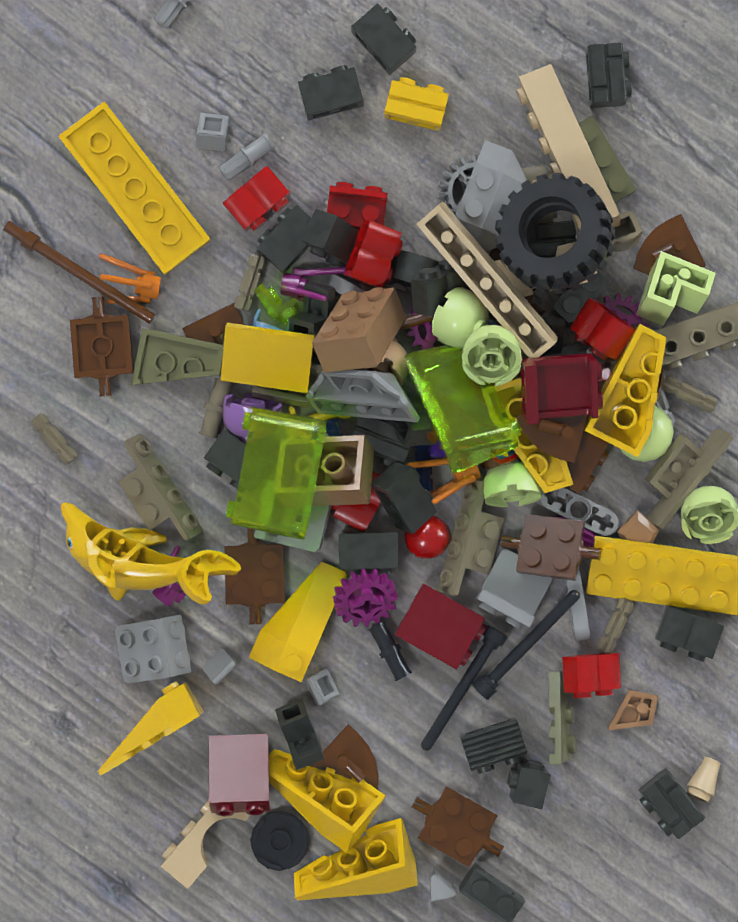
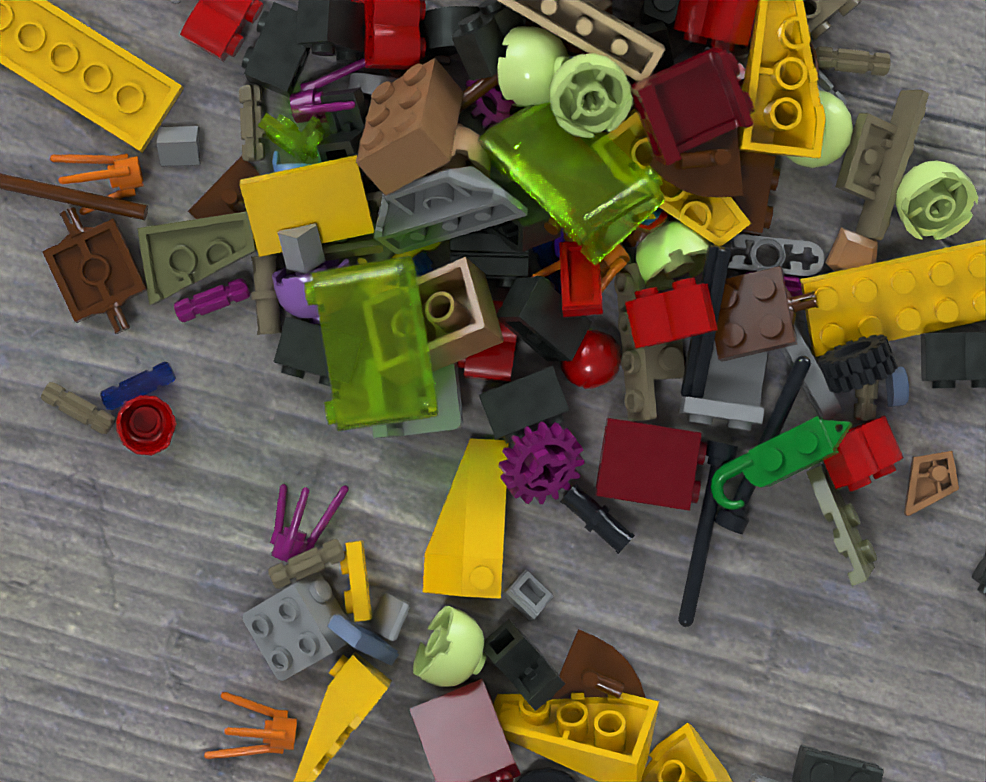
camera: 15 degrees left, 0 degrees up
yellow animal [60,502,241,605] -> none
dark tan bracket [118,434,203,541] -> none
reddish brown plate [224,525,285,624] -> none
reddish brown plate [411,786,504,868] -> none
pearl dark grey brick [459,718,527,774] -> none
pearl dark grey brick [507,759,551,809] -> none
none -> clear blue axle [100,362,176,410]
none -> red hair [116,395,176,456]
none -> light grey slope [157,126,200,167]
none -> magenta axle [174,278,250,322]
none -> orange plant [204,692,297,759]
none -> dark tan axle [268,539,345,589]
none -> light grey slope [278,223,325,274]
none -> sand blue tile [327,615,399,666]
none -> yellow plate [340,540,373,622]
none -> yellowish green cylinder [413,605,487,687]
none -> red tile [559,239,603,317]
none -> red brick [625,278,718,349]
none -> black axle [681,245,731,399]
none -> green plate [711,416,852,510]
none -> black tyre [818,335,897,393]
none -> sand blue tile [886,366,909,407]

